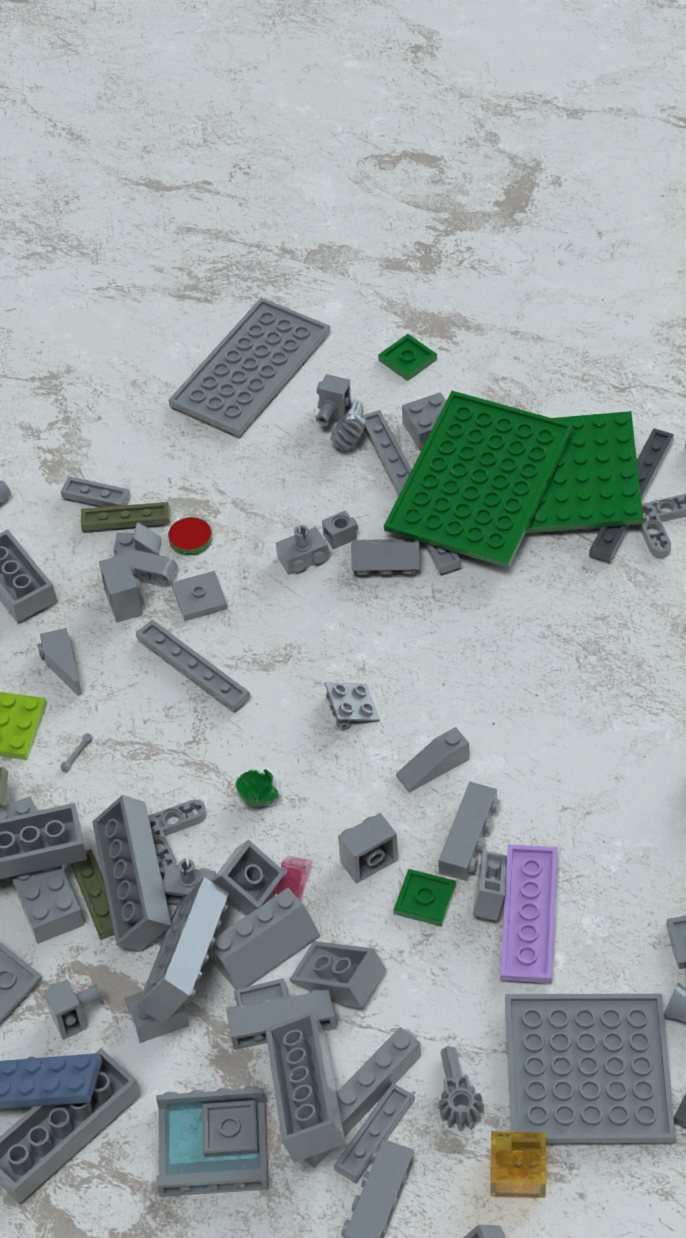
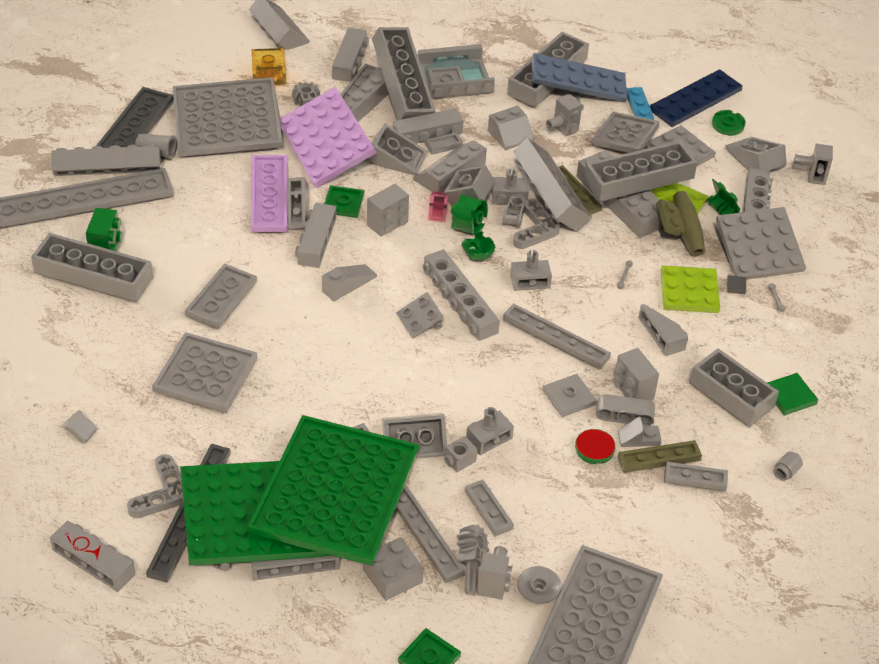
camera: 165 degrees right, 5 degrees down
light grey brick [137,877,229,1024] -> none
none -> light grey plate [152,332,257,413]
none -> light grey plate [185,263,257,329]
none -> lavender plate [279,87,377,188]
none -> light grey brick [423,249,500,341]
none -> green brick [451,194,488,234]
none -> light grey plate [465,479,514,537]
none -> light grey piece [502,194,525,228]
none -> light grey brick [510,250,552,291]
none -> light grey dish [518,566,561,604]

